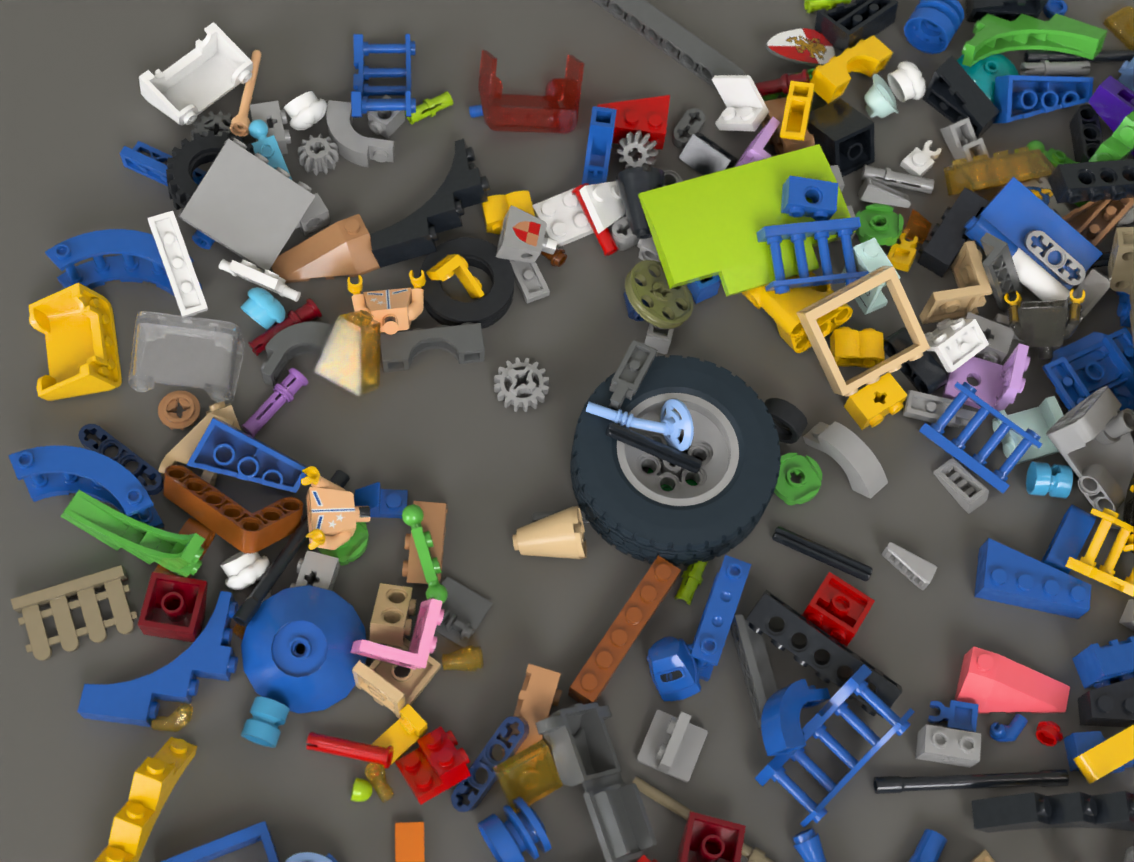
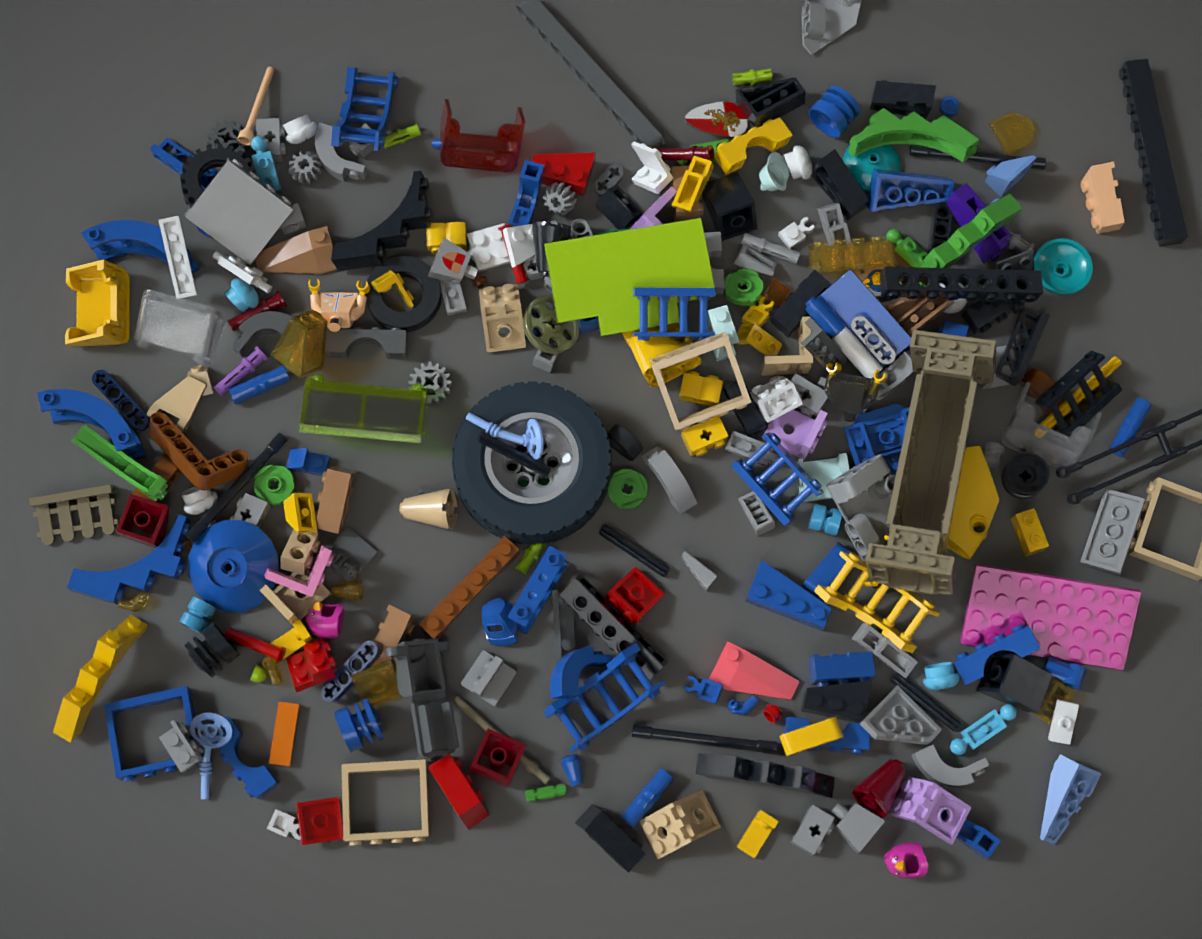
camera: 15 degrees right, 10 degrees up
white windscreen [139,22,253,125] -> none
medium nougat gear [158,391,201,431] -> none
blue wedge [187,416,308,493] -> none
light nougat torso [301,466,370,550] -> none
bright green plate [402,504,448,604] -> none
dark grey hinge [609,340,658,410] -> none
blue brick [781,175,838,221] -> none
light grey brick [916,724,981,768] -> none
light grey pin [1020,60,1090,76] -> none
none -> black wheel [184,622,240,678]
none -> blue axle [229,366,291,405]
none -> yellow slope [283,493,317,533]
none -> windscreen [299,375,429,443]
none -> dark pink piece [305,601,344,639]
none -> tan bracket [479,284,526,353]
none -> yellow bracket [737,323,782,356]

